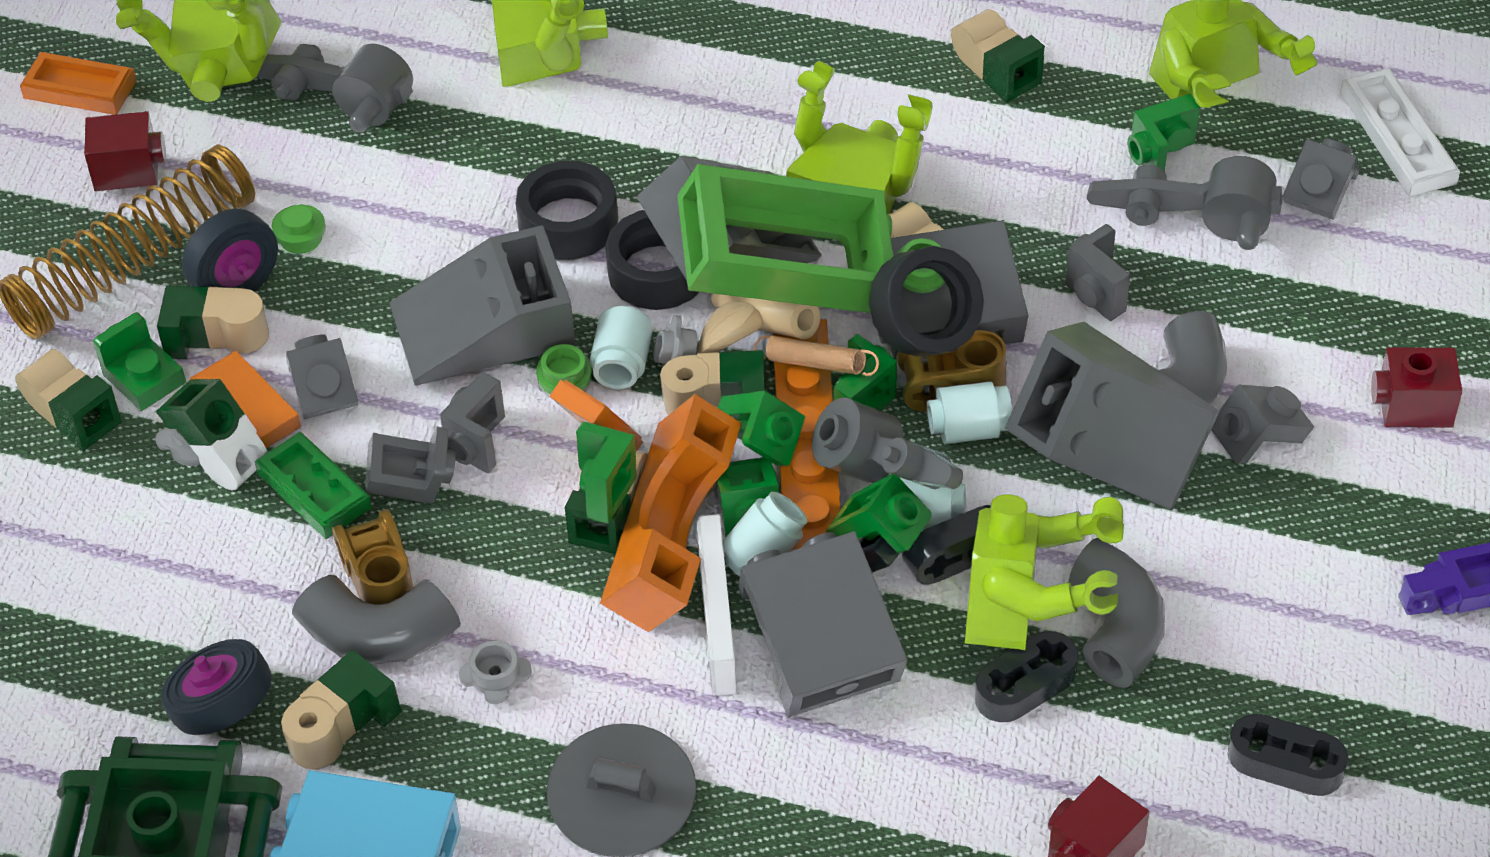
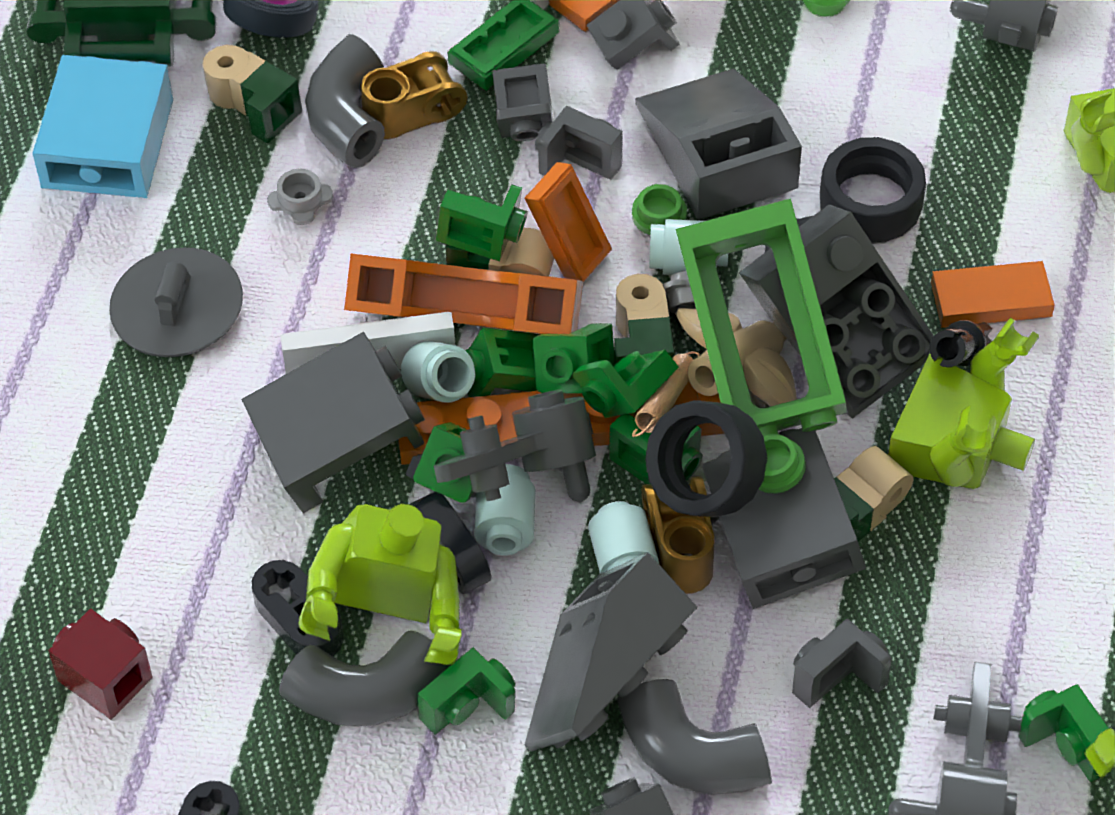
camera: 85 degrees right, 5 degrees up
none -> green bracket [418,647,516,735]
none -> green bracket [572,349,679,418]
none -> black axle [929,320,992,368]
none -> orange tile [931,261,1055,328]

